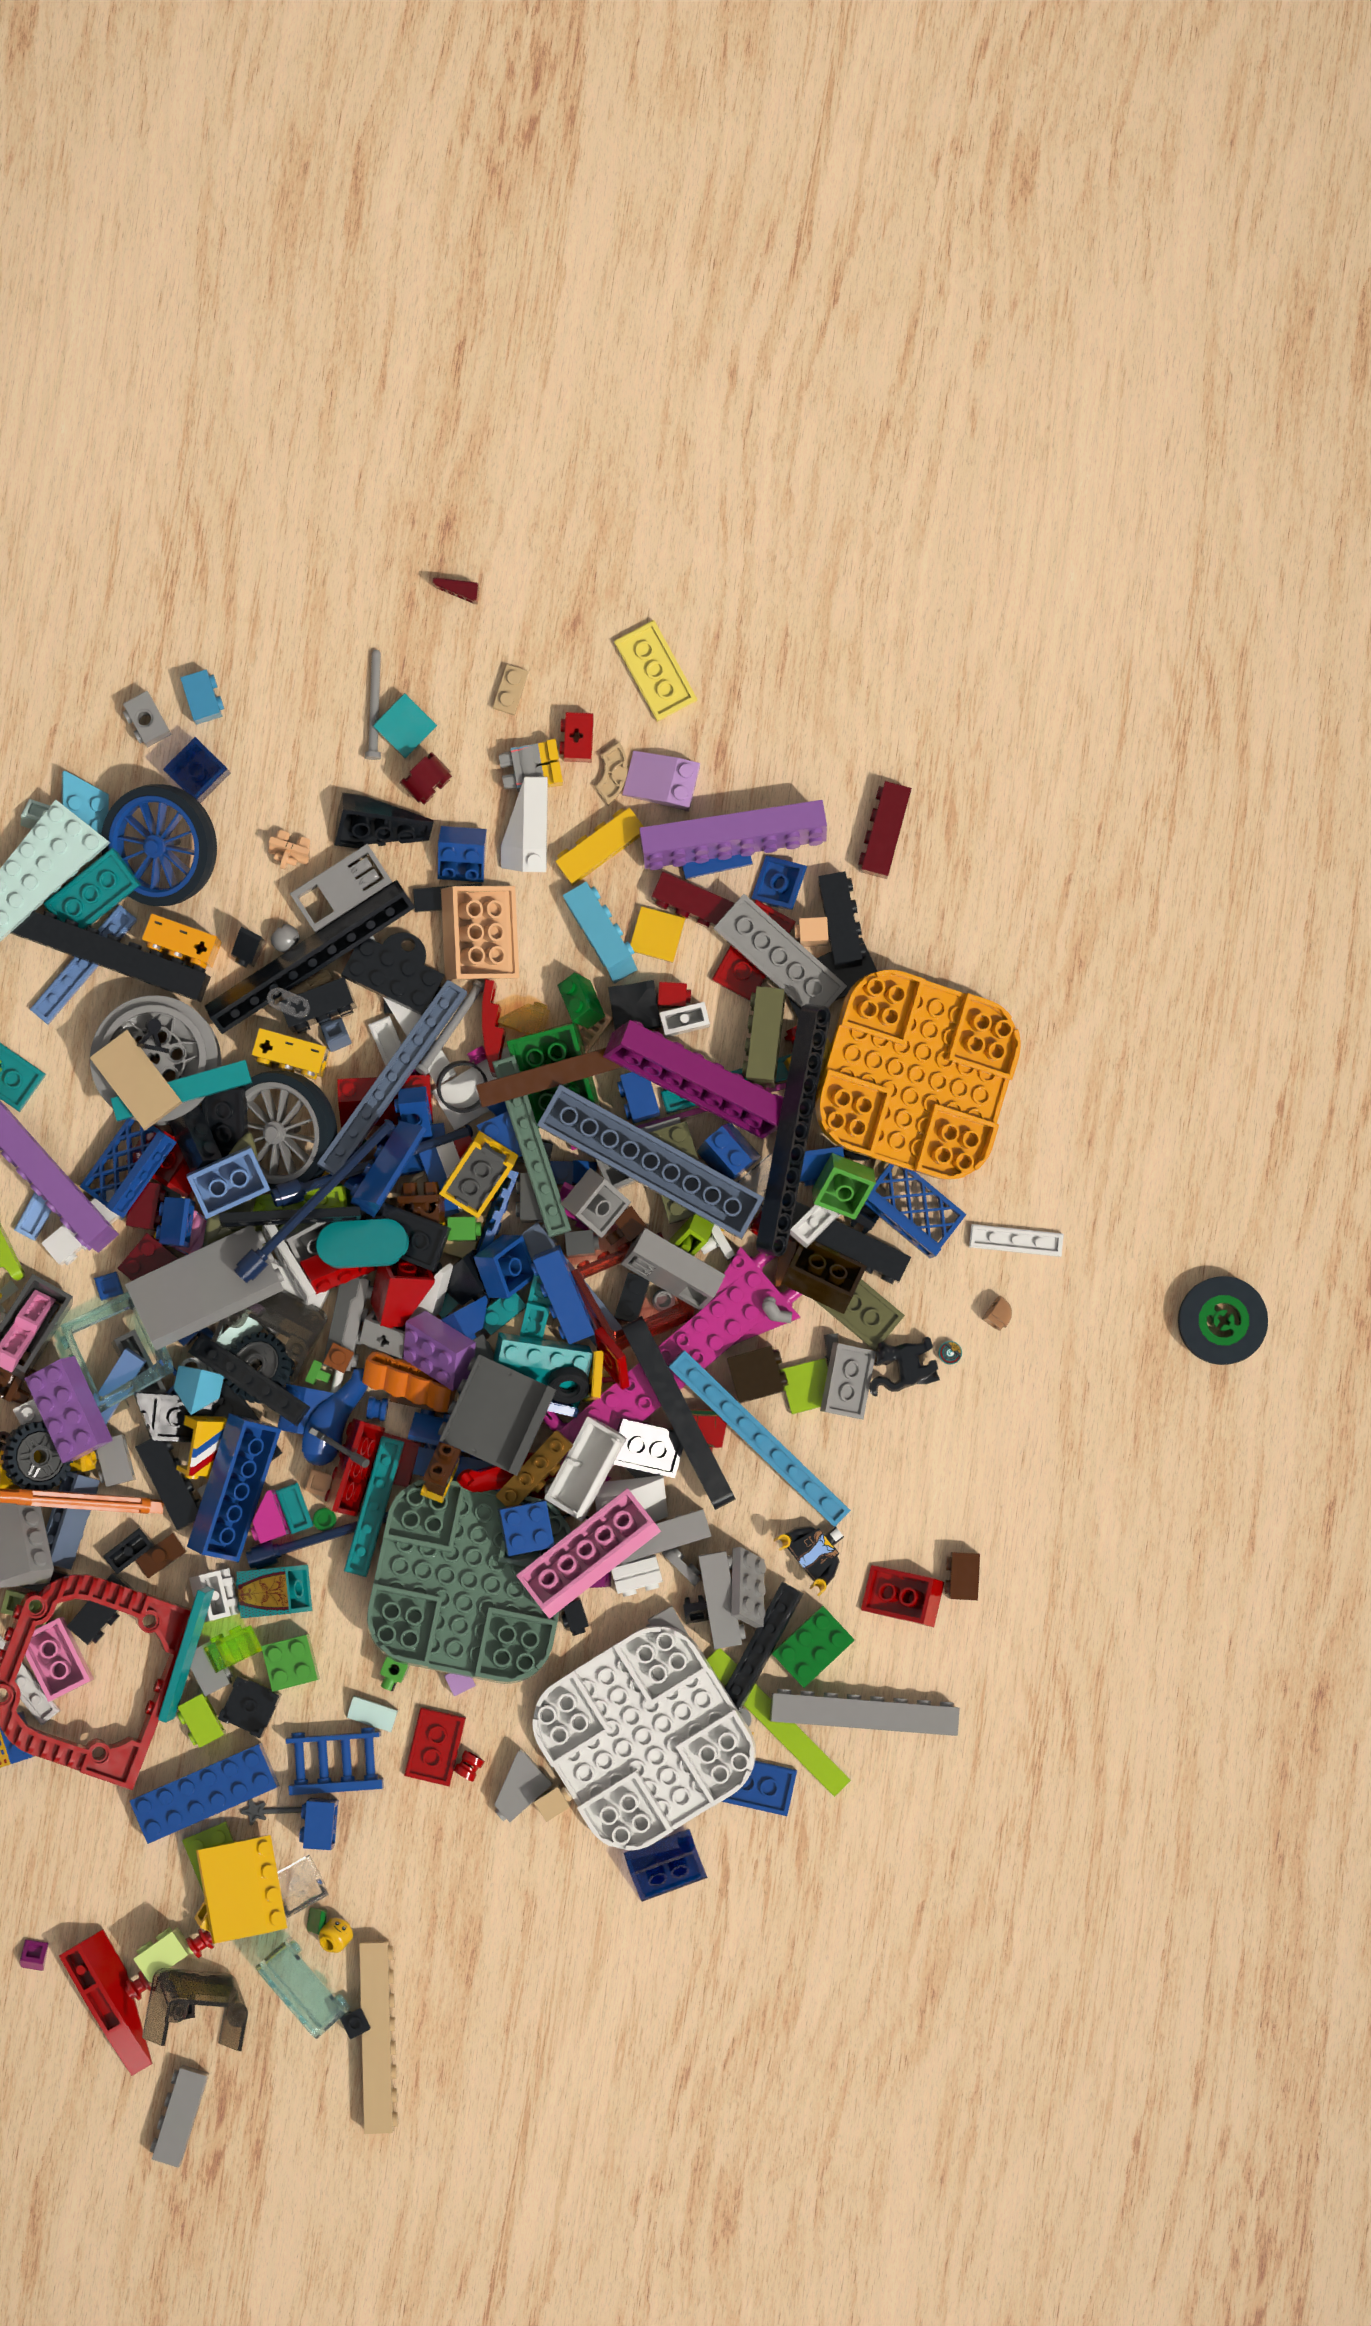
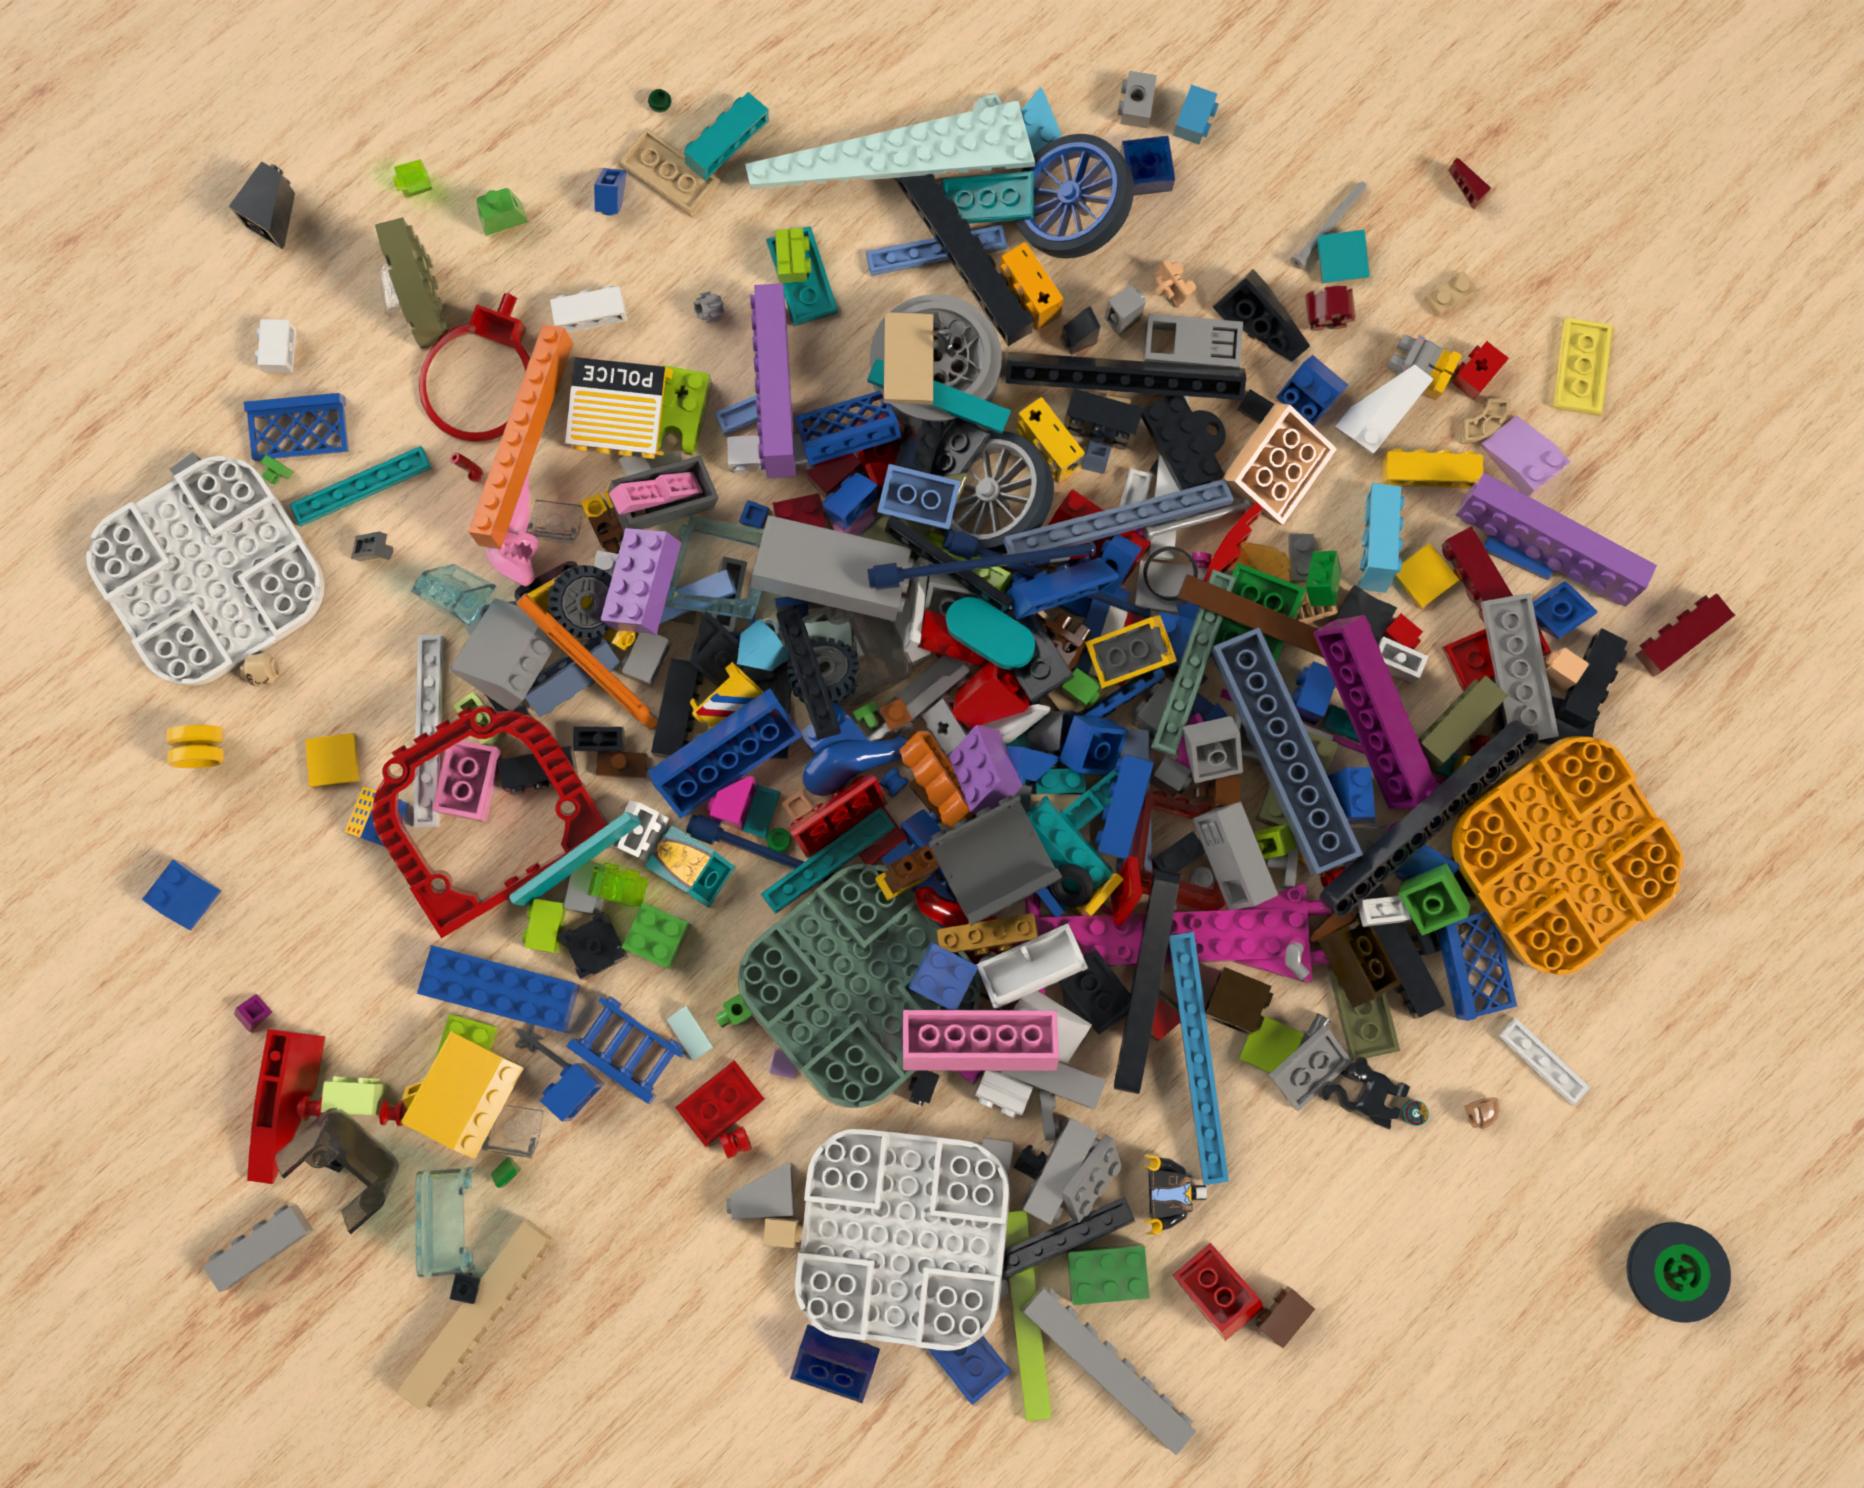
camera: 35 degrees right, 5 degrees down
clear beam [267,988,311,1019] -> none
light grey piece [270,924,300,953] -> none
dark grey piece [308,1427,370,1468] -> none
yellow head [318,1918,353,1953] -> none
none -> light grey brick [1104,285,1146,336]
none -> flat silver plate [1288,534,1314,583]

